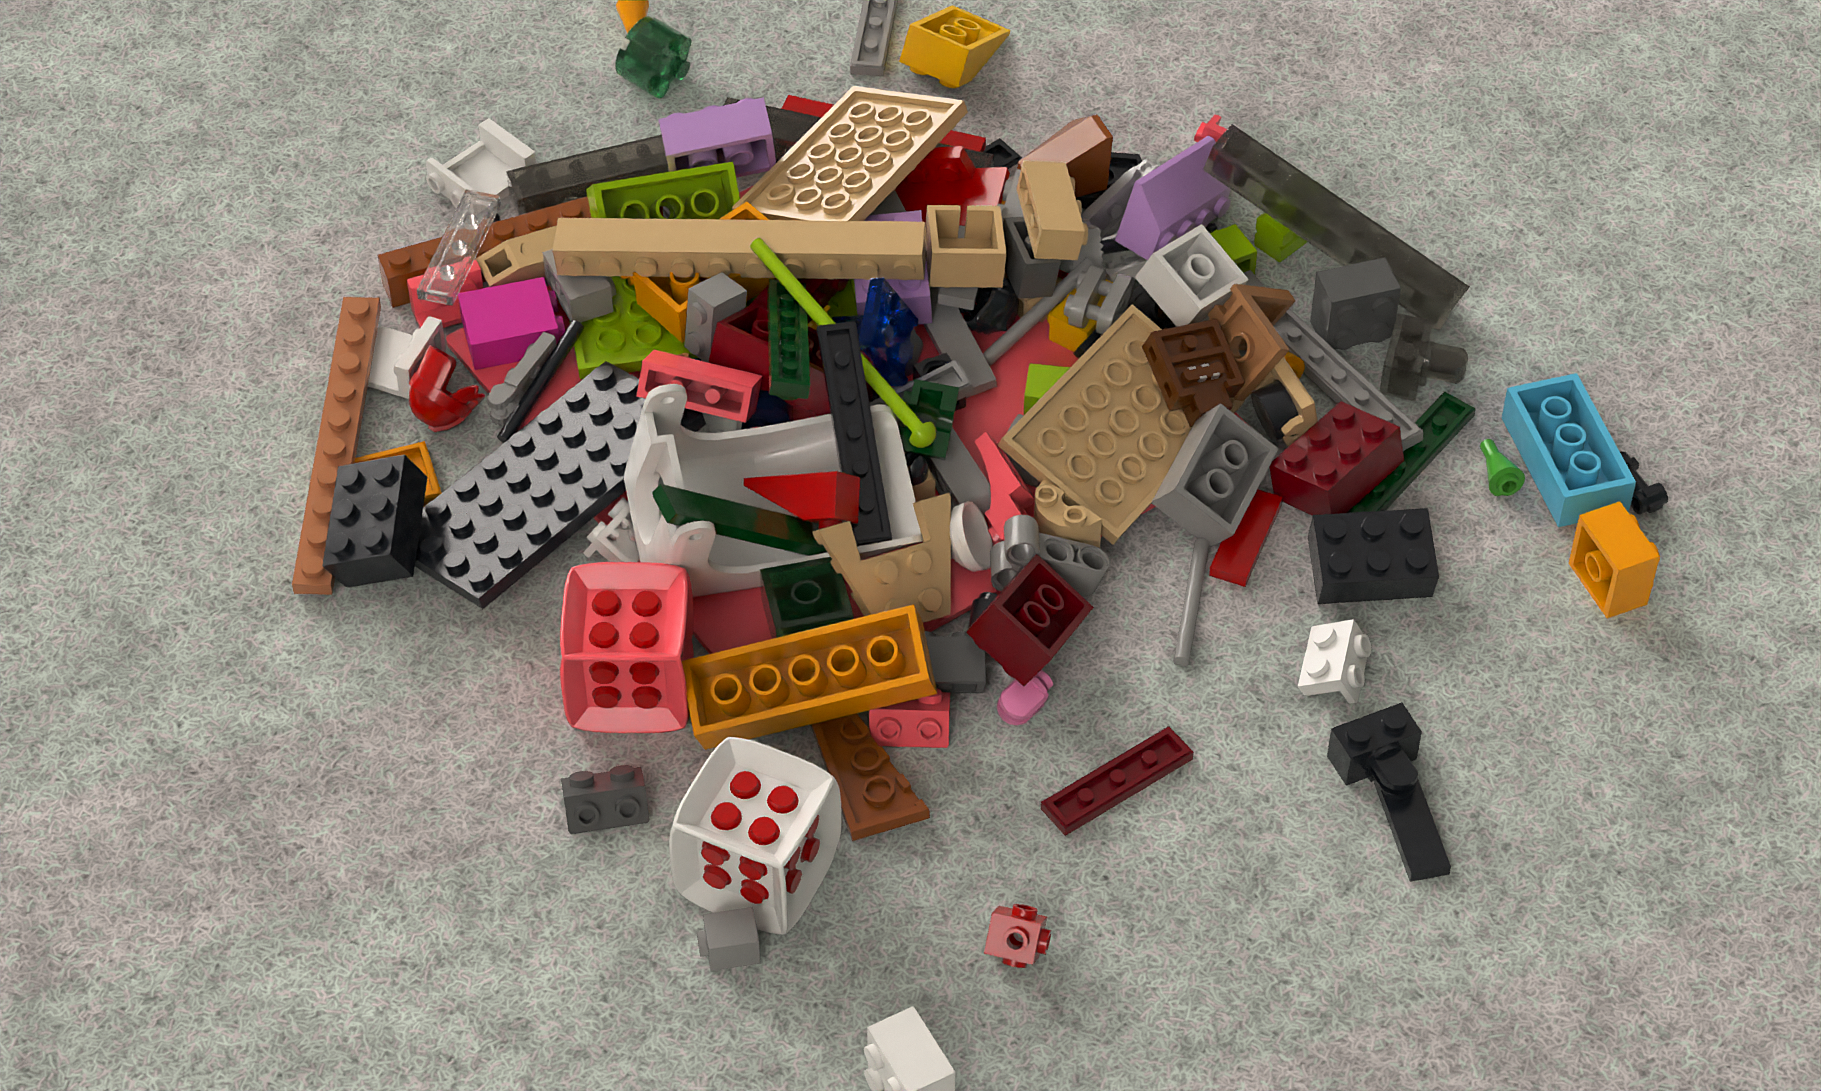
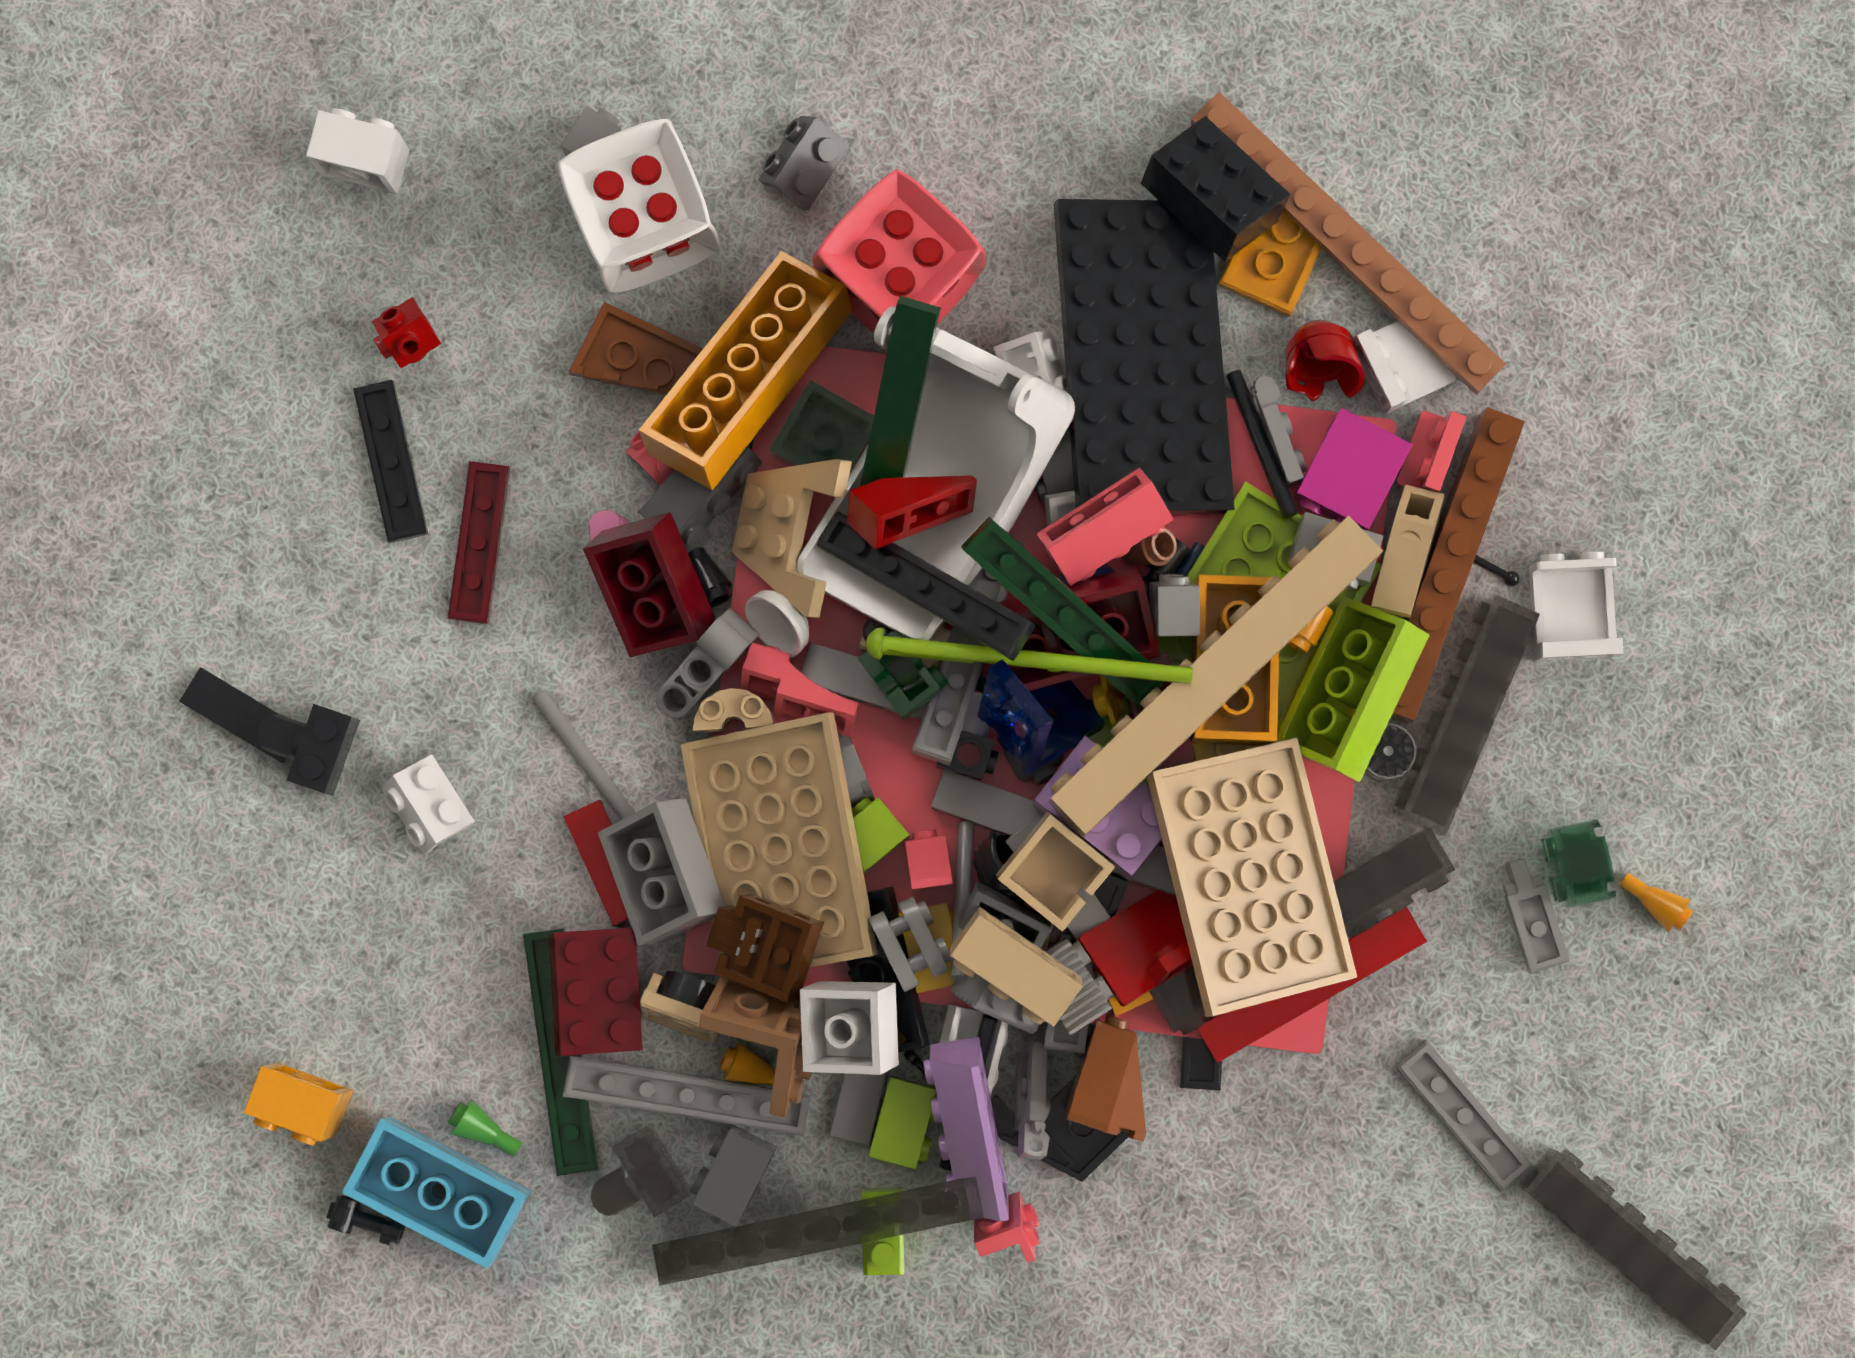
camera: 130 degrees right, 35 degrees up
clear tile [417,189,501,306] -> none
lavender brick [658,97,776,178] -> none
yellow slope [899,5,1011,88] -> none
black brick [1307,508,1439,604] -> none
none -> black tile [353,380,429,543]
none -> coral slope [905,829,953,891]
none -> light grey hinge [1503,858,1570,974]

